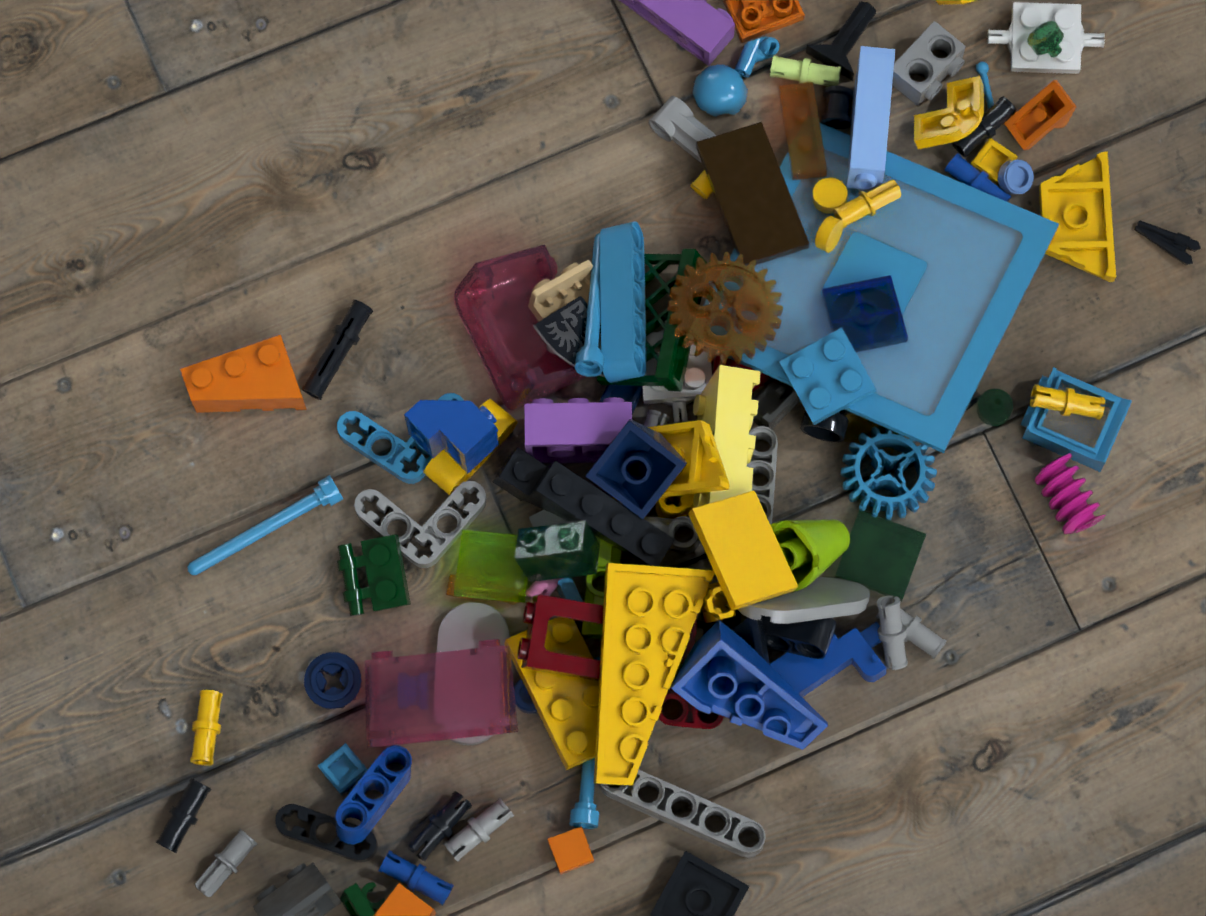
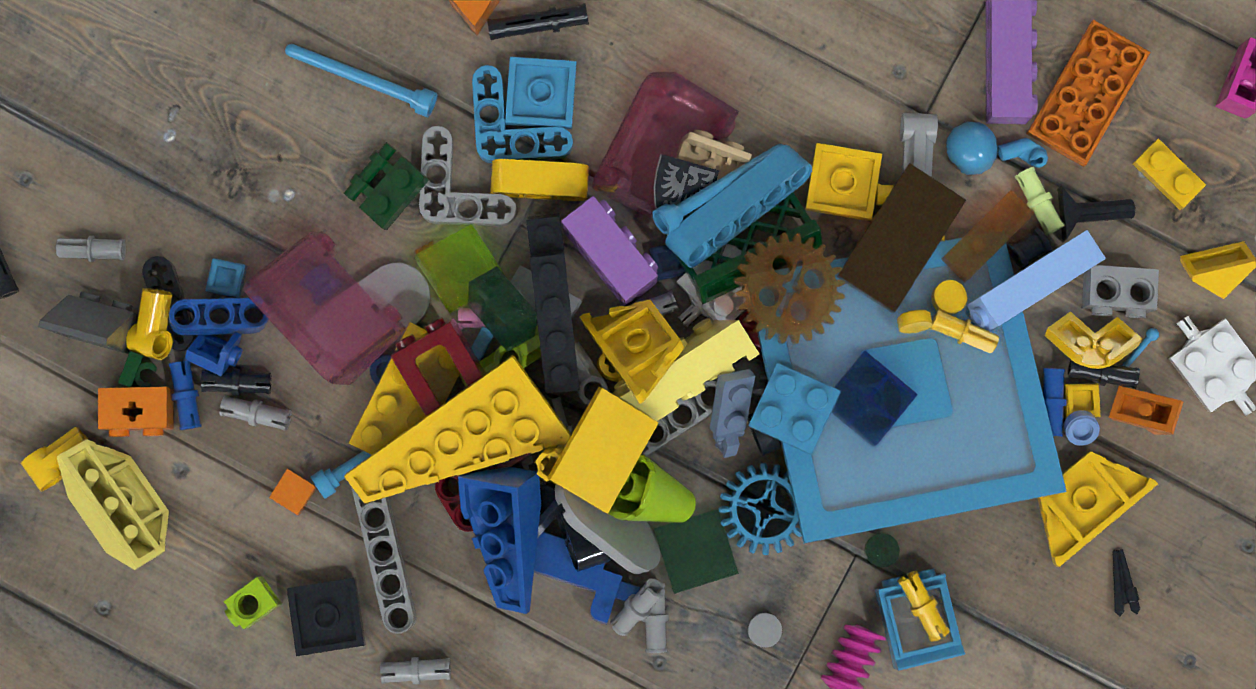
camera: 45 degrees right, 10 degrees up
black pin [156,778,211,853] -> none
yellow pin [190,690,223,766] -> none
dark blue gear [304,652,362,710] -> none
blue piece [404,400,499,474] -> none
dark blue slope [586,419,687,519] -> none
clear green tile [1027,21,1064,58] -> none
none -> yellow piece [126,288,173,360]
none -> blue bracket [185,332,243,376]
none -> light grey pin [380,657,451,684]
none -> dark azure plate [505,57,577,129]
none -> sand blue hinge [710,369,755,458]
none -> light grey tile [747,613,782,647]
none -> yellow plate [805,143,882,221]

